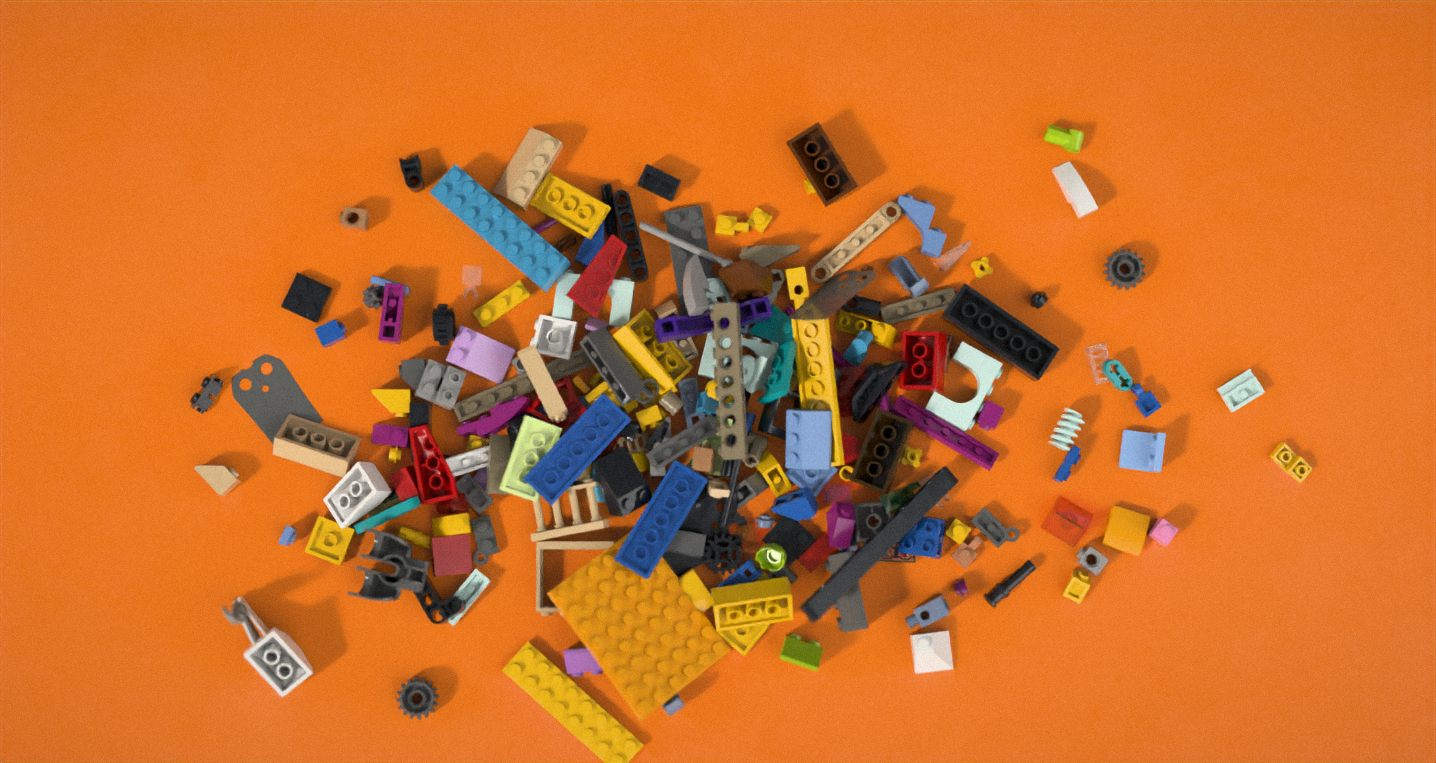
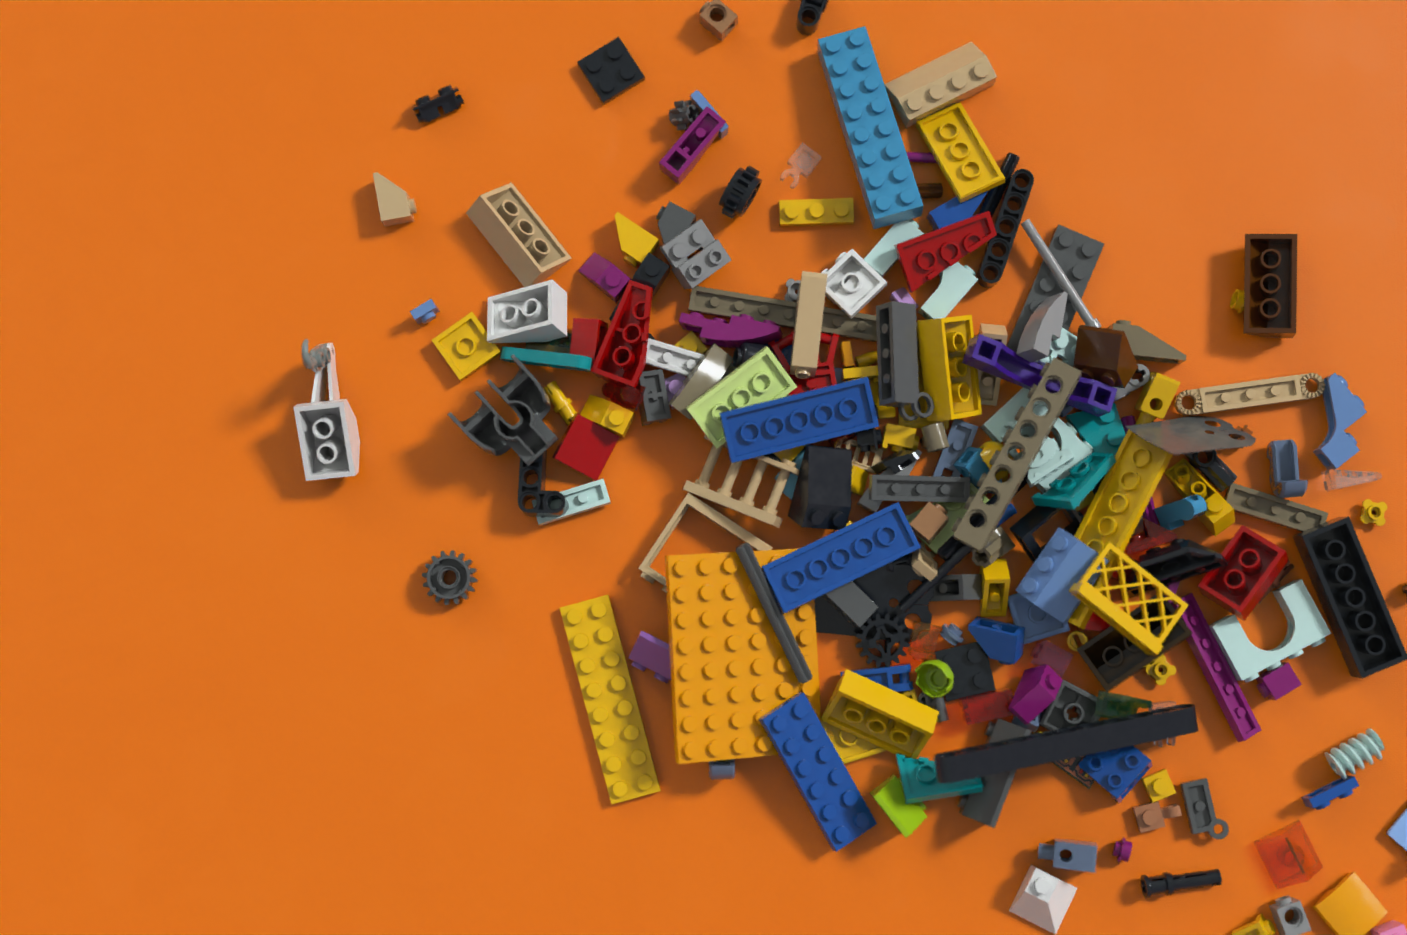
camera: 40 degrees right, 0 degrees up
dark grey piece [232,354,323,445] -> none
blue brick [315,319,347,348] -> none
yellow plate [389,446,402,464] -> none
lavender slope [446,326,516,384] -> none
dark grey hinge [471,515,500,565] -> none
black hinge [638,164,681,202] -> none
yellow slope [678,569,712,612] -> none
yellow plate [715,214,749,237] -> none
yellow plate [746,207,772,234] -> none
none -> dark grey axle [736,543,812,683]
none -> blue plate [759,692,877,852]
none -> teal wing [896,754,983,804]
none -> yellow fence [1068,542,1188,655]

